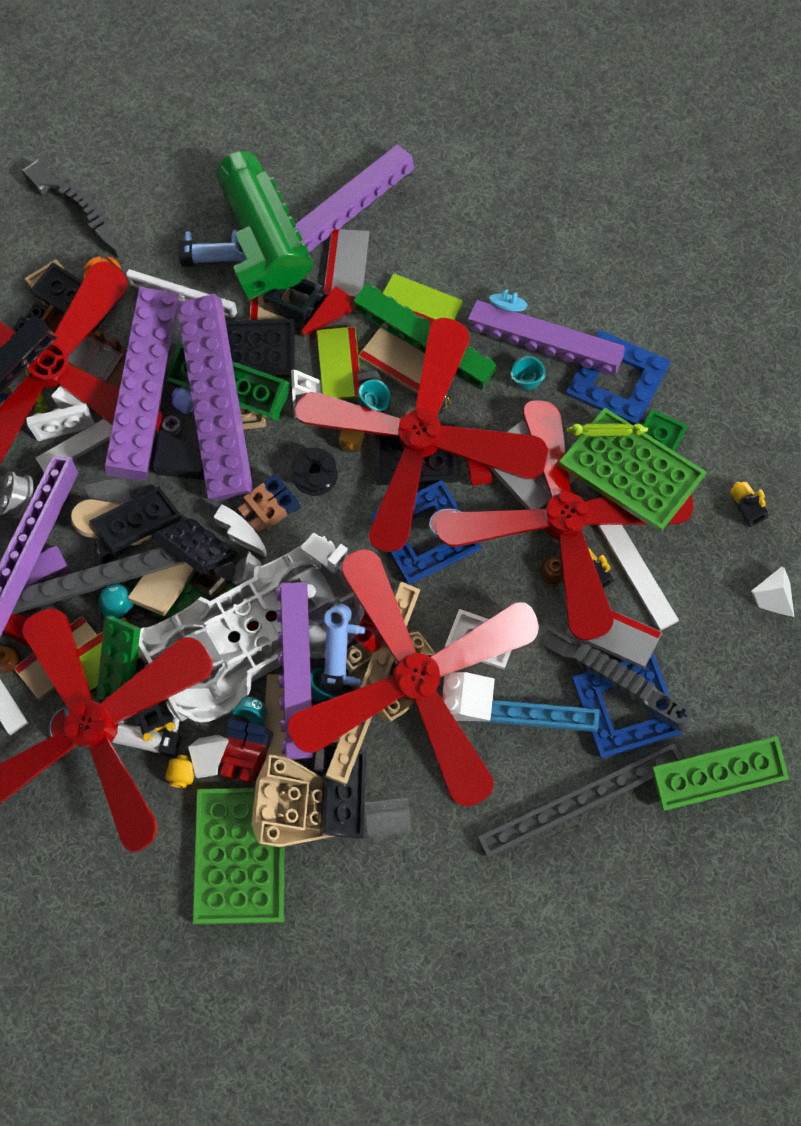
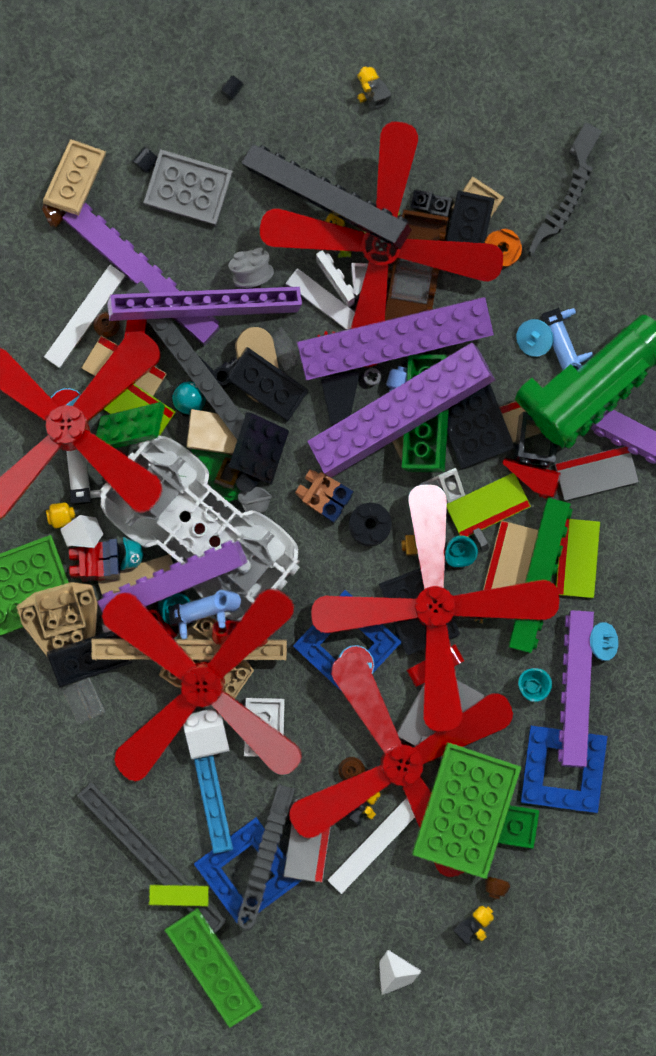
camera: 65 degrees right, 15 degrees up
white tile [126,269,237,318] -> none
black piece [137,704,176,742] -> none
white slope [214,504,267,557] -> none
white bracket [301,533,348,574] -> none
lime wheel [566,423,648,436] -> none
none -> lime tile [149,885,209,906]
none -> reddish brown cone [485,877,511,899]
none -> medium azure piece [516,319,553,356]

